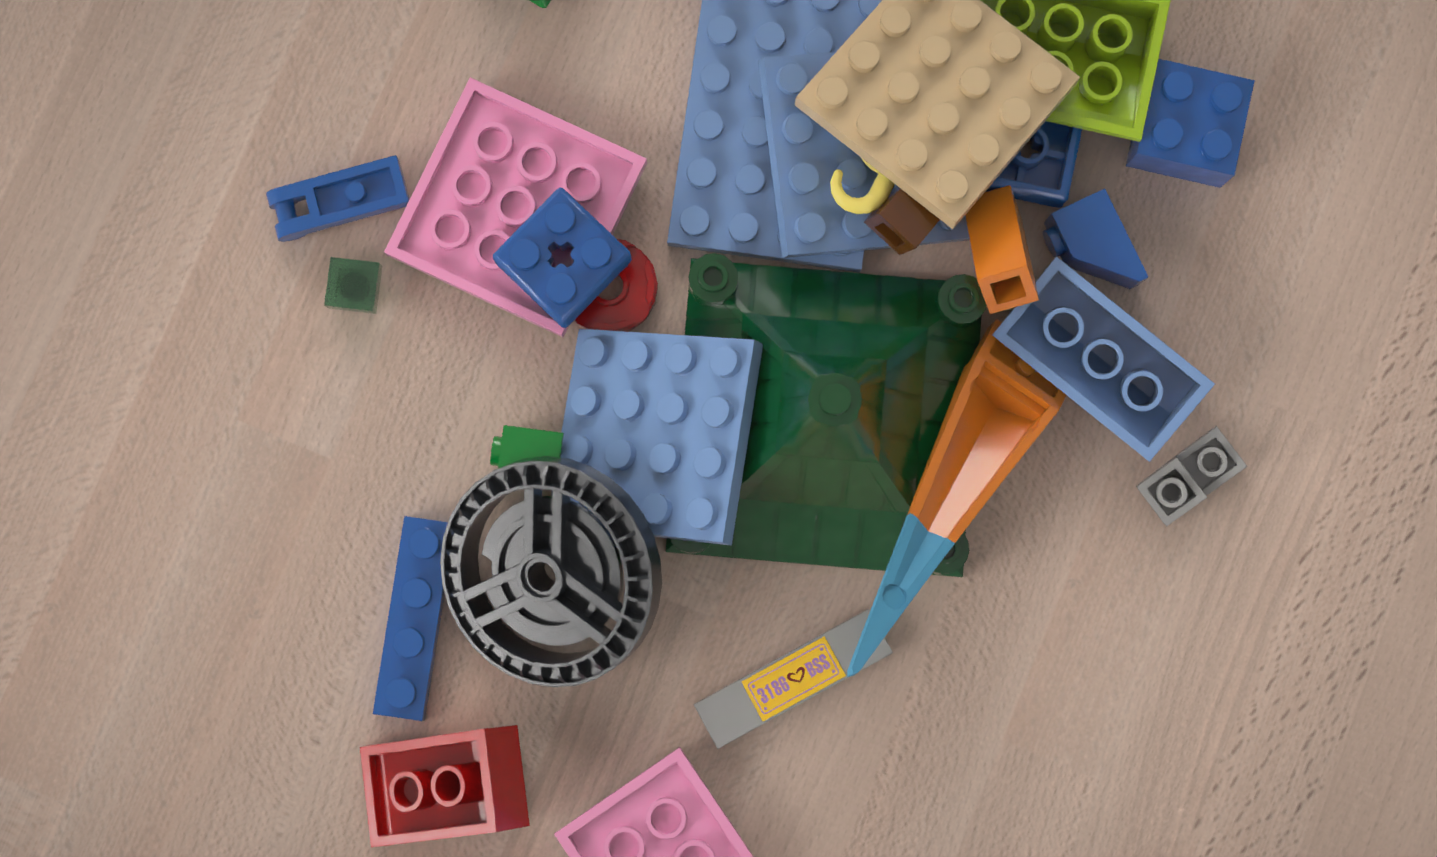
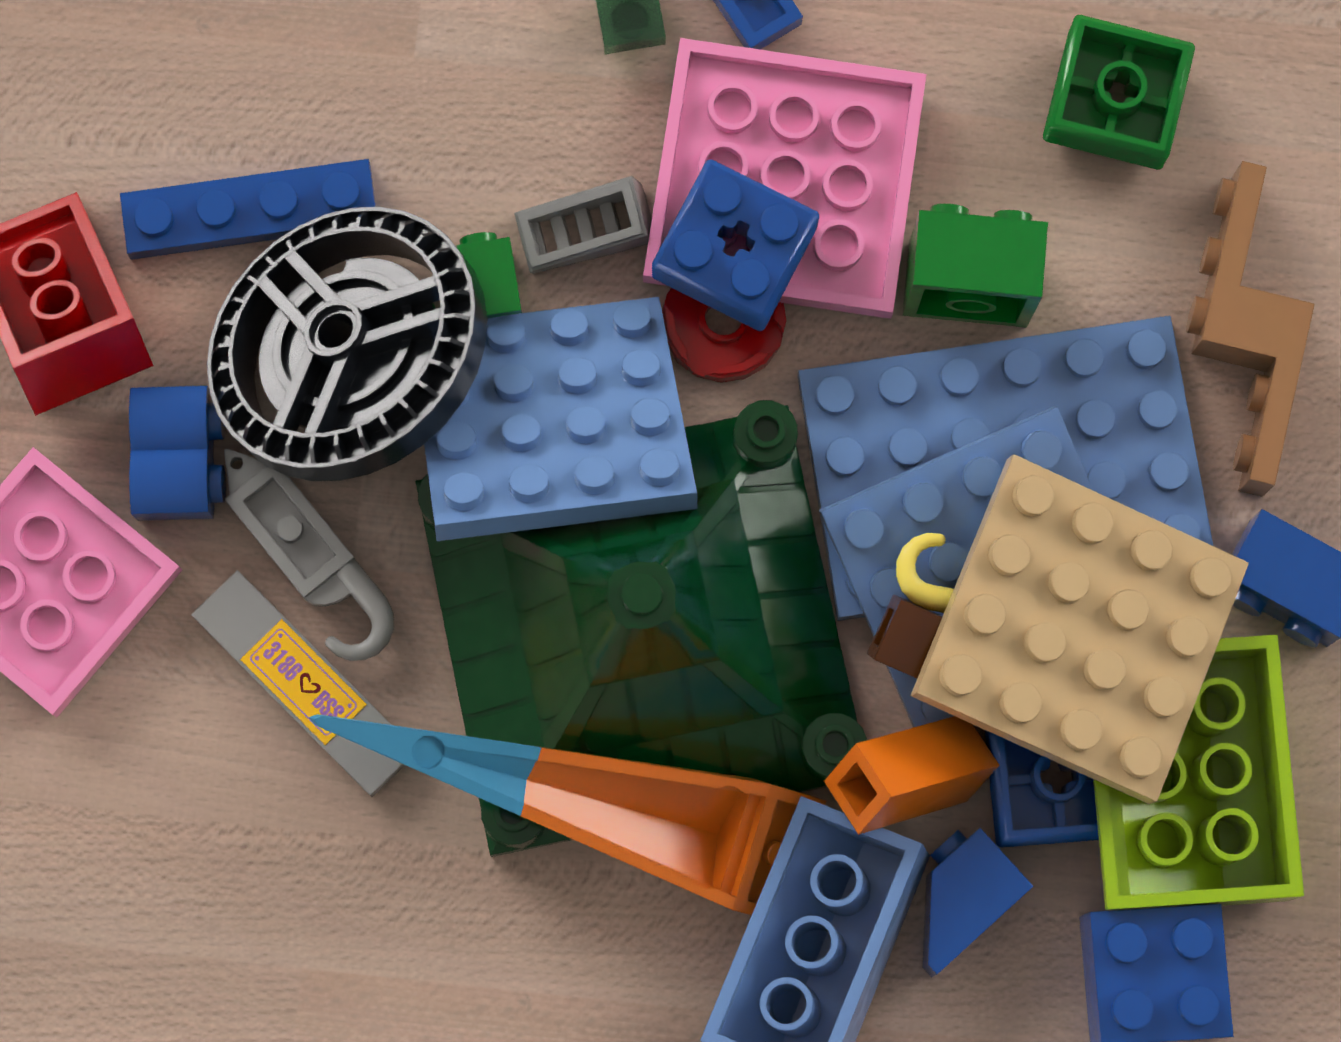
camera: 70 degrees right, 5 degrees down
none -> blue brick [129,386,226,521]
none -> light grey plate [224,449,394,661]
none -> light grey slope [514,176,652,274]
none -> green brick [902,204,1048,328]

